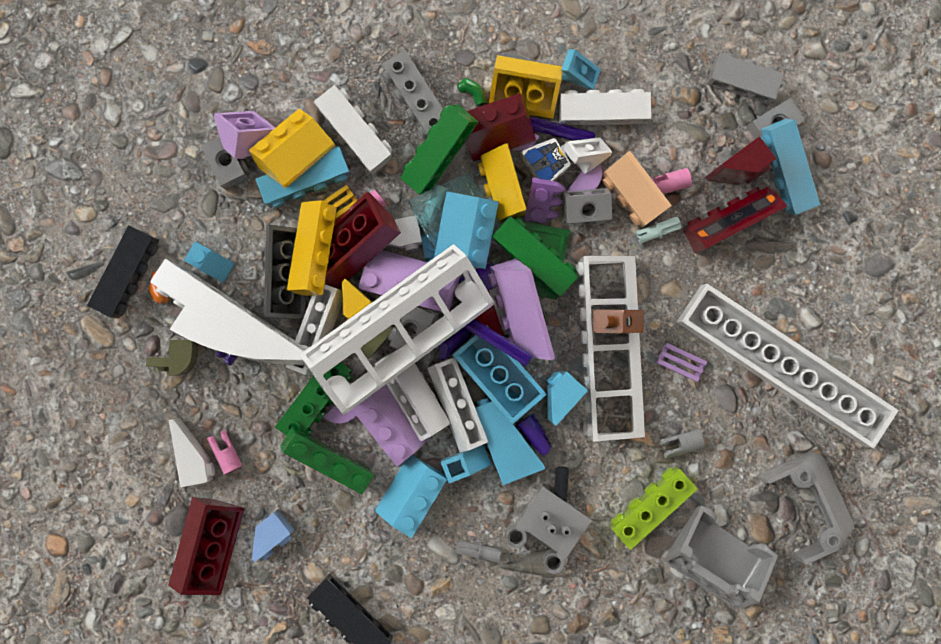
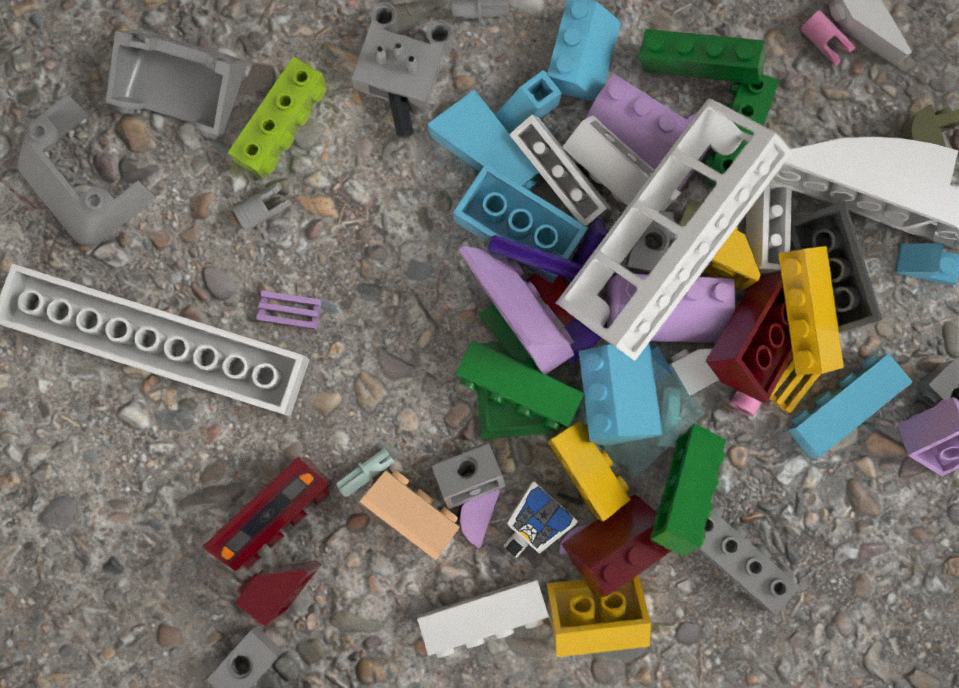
camera: 160 degrees right, 5 degrees down
yellow slope [248,108,335,188] -> none
white brick [314,85,393,175] -> none
green arm [457,78,486,107] -> none
dark purple hinge [517,414,552,455] -> none
medium lavender plate [524,177,566,224] -> none
dark purple axle [530,116,595,141] -> none
medium azure slope [545,371,588,426] -> none
medium azure slope [561,49,601,90] -> none
white slope [563,137,612,174] -> none
white window [575,256,645,442] -> none
dark orange torso [593,309,644,333] -> none
bright pink hinge [652,168,692,194] -> none
medium azure brick [761,119,820,215] -> none

